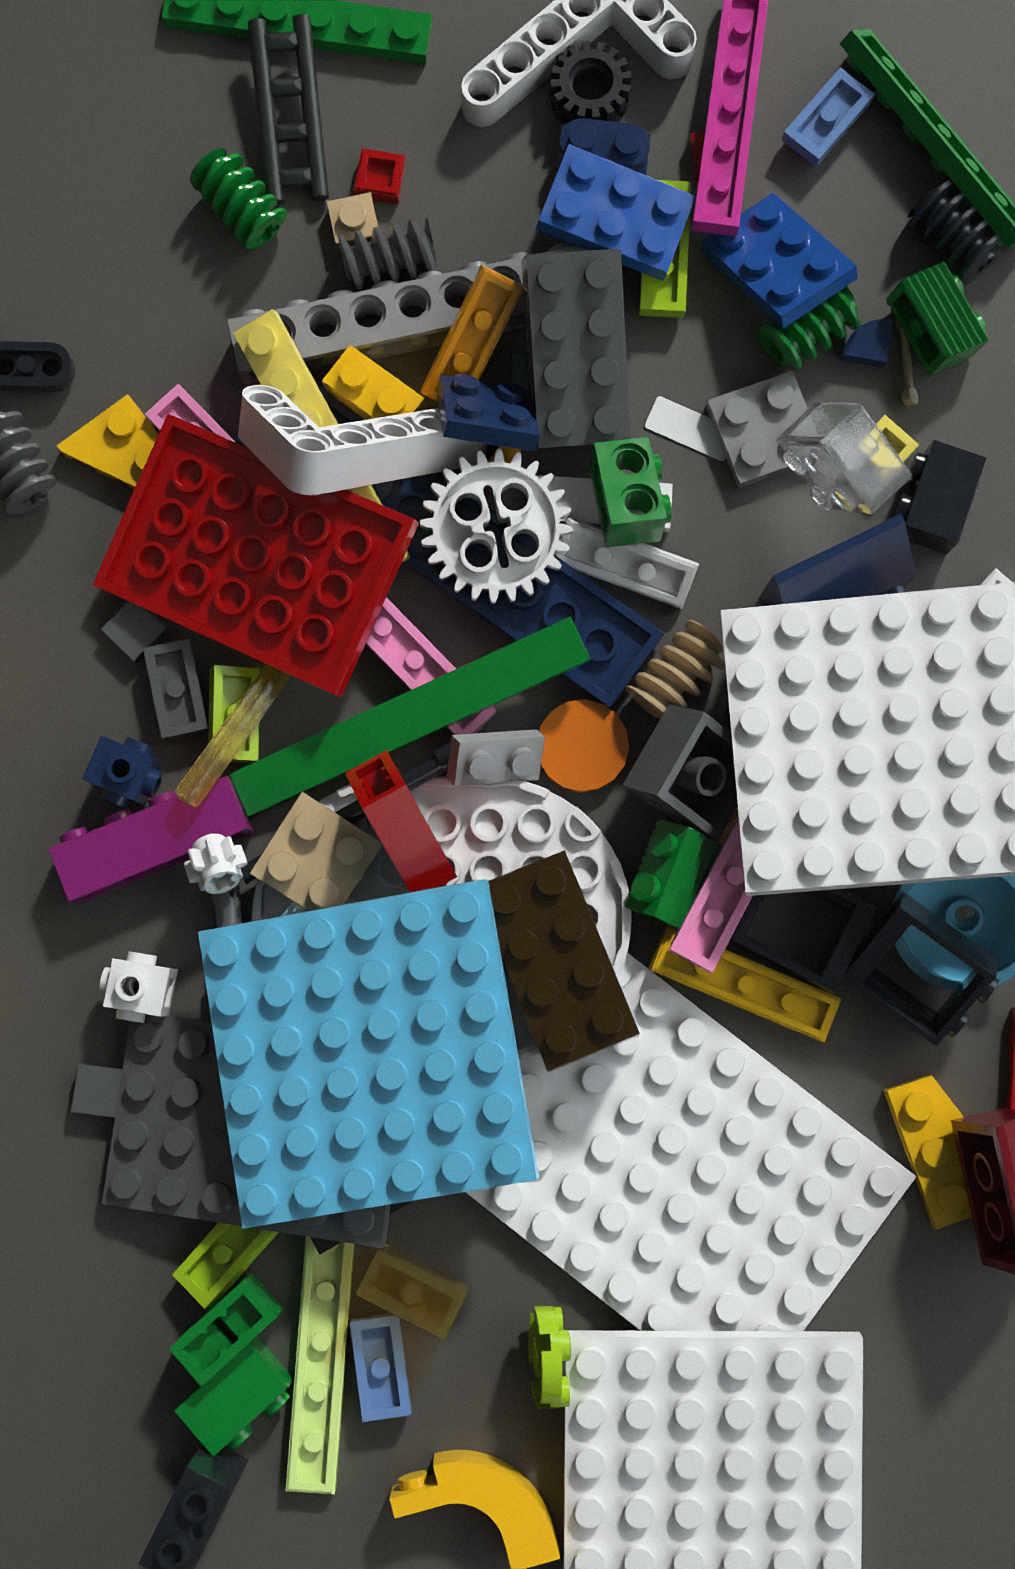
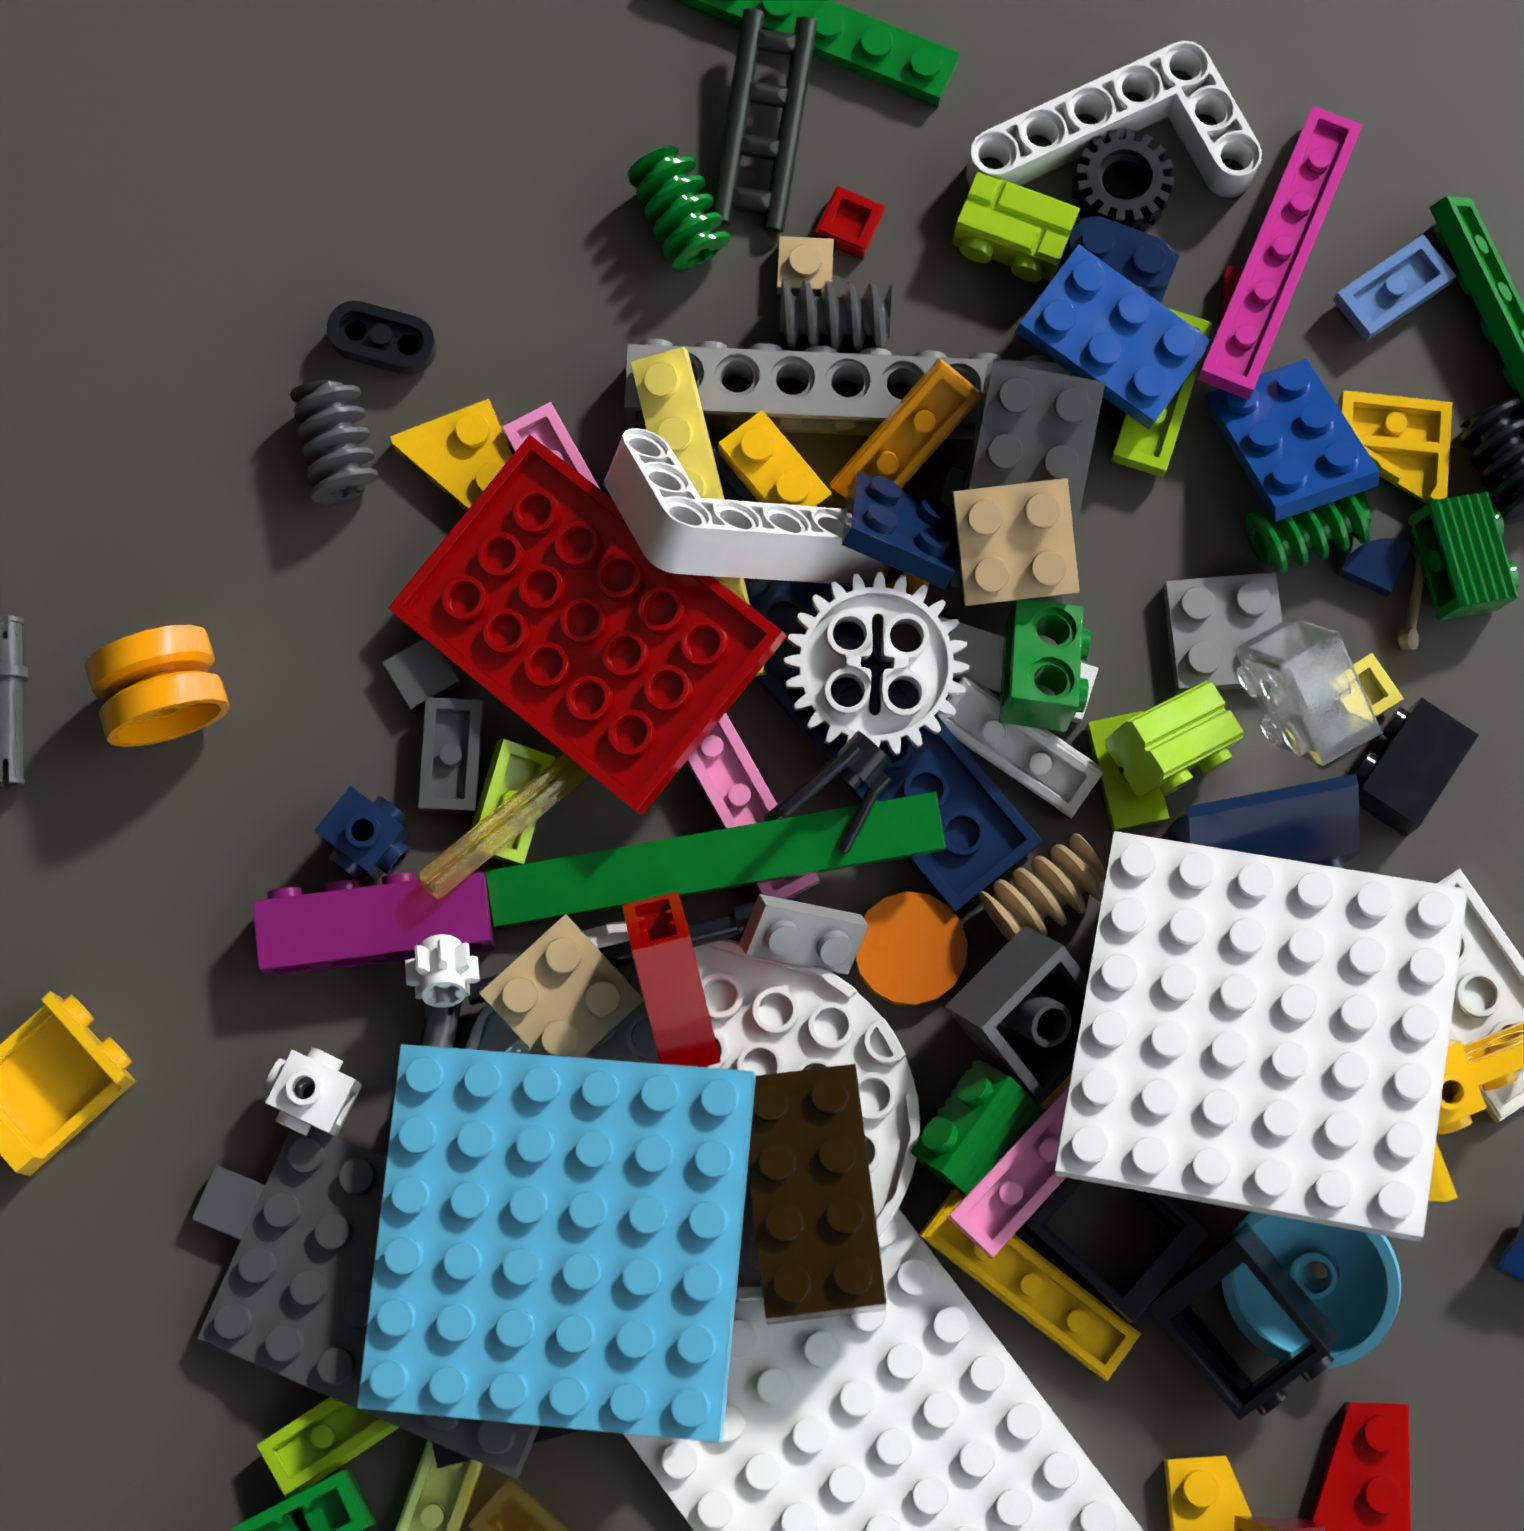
camera: 15 degrees right, 5 degrees down
white sticker [645,396,726,461] -> none
none -> black plant [763,730,892,854]
none -> lime brick [952,171,1080,282]
none -> tan plate [952,478,1080,606]
none -> lime plate [1085,711,1170,834]
none -> lime brick [1105,681,1244,797]
none -> yellow wing [1338,390,1453,504]

